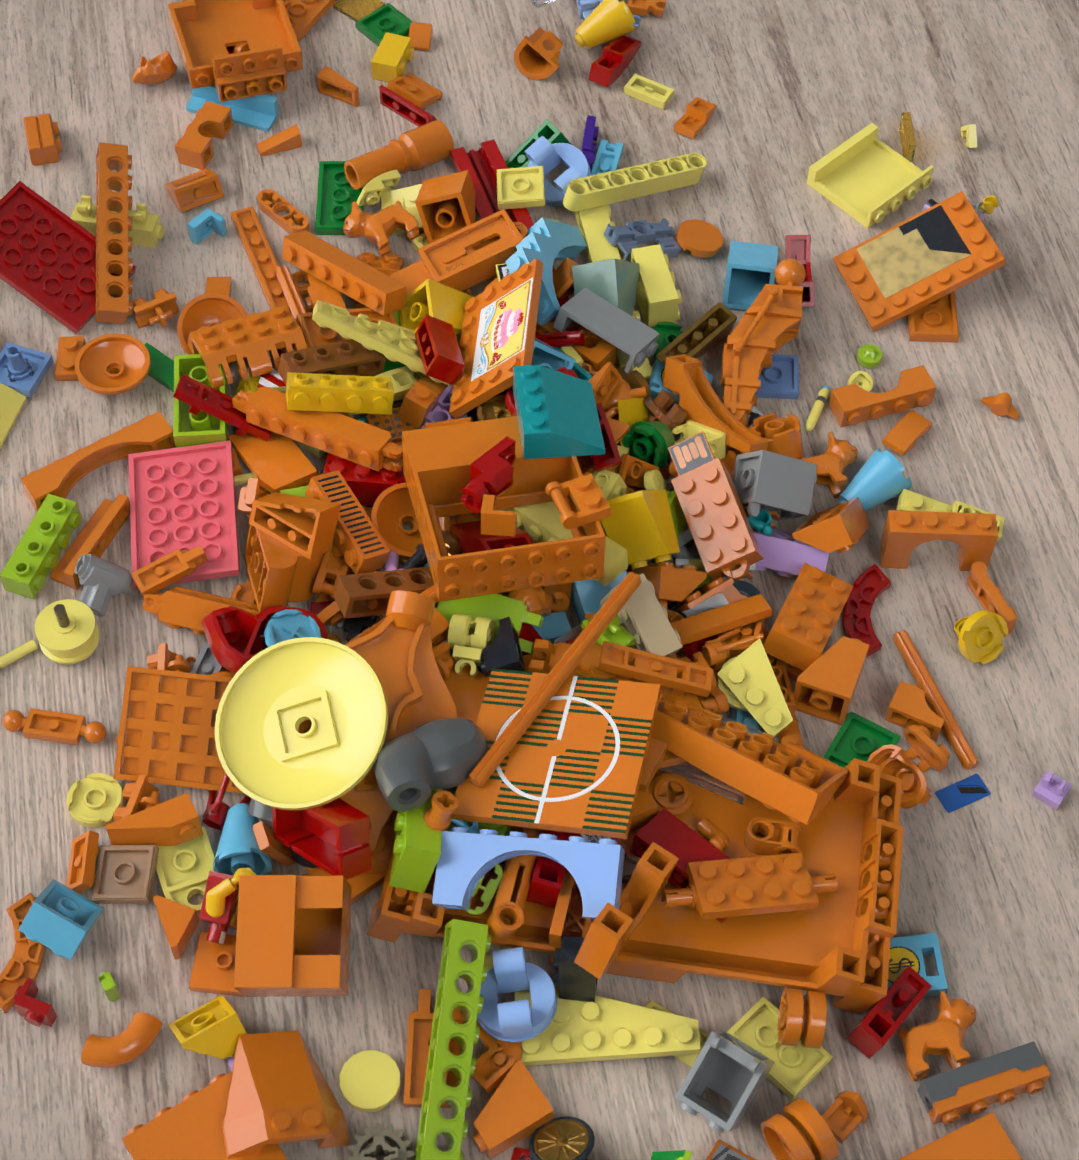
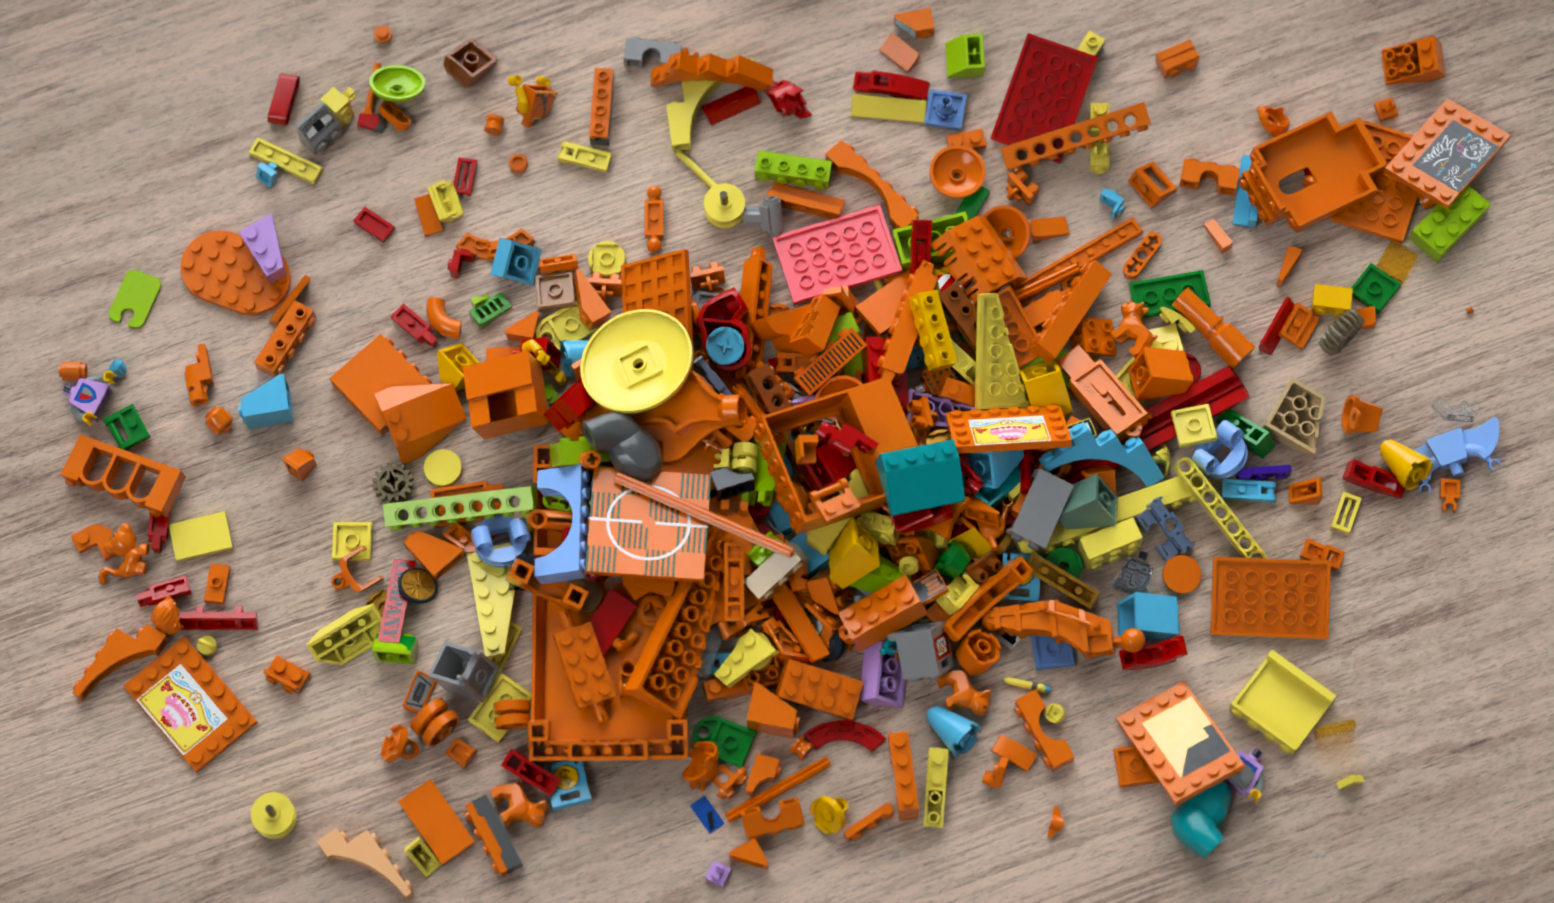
camera: 85 degrees right, 15 degrees up
orange hinge [131,545,208,597] -> none
red brick [415,314,465,385] -> none
orange slope [792,497,871,554] -> none
lime tile [857,344,883,369] -> none
none -> red hinge [390,303,438,348]
none -> bright green slope [469,293,512,329]
none -> orange slope [729,838,769,870]
none -> orange arch [740,797,805,839]
none -> orange wheel [789,736,813,761]
none -> orange bracket [982,757,1009,788]
none -> torso [1112,551,1154,595]
none -> teal piece [1170,780,1232,859]
none -> orange plate [1210,557,1331,639]
none -> tan wedge [1262,377,1325,455]
none -> orange slope [1289,477,1322,505]
none -> dark tan gear [1319,309,1364,356]

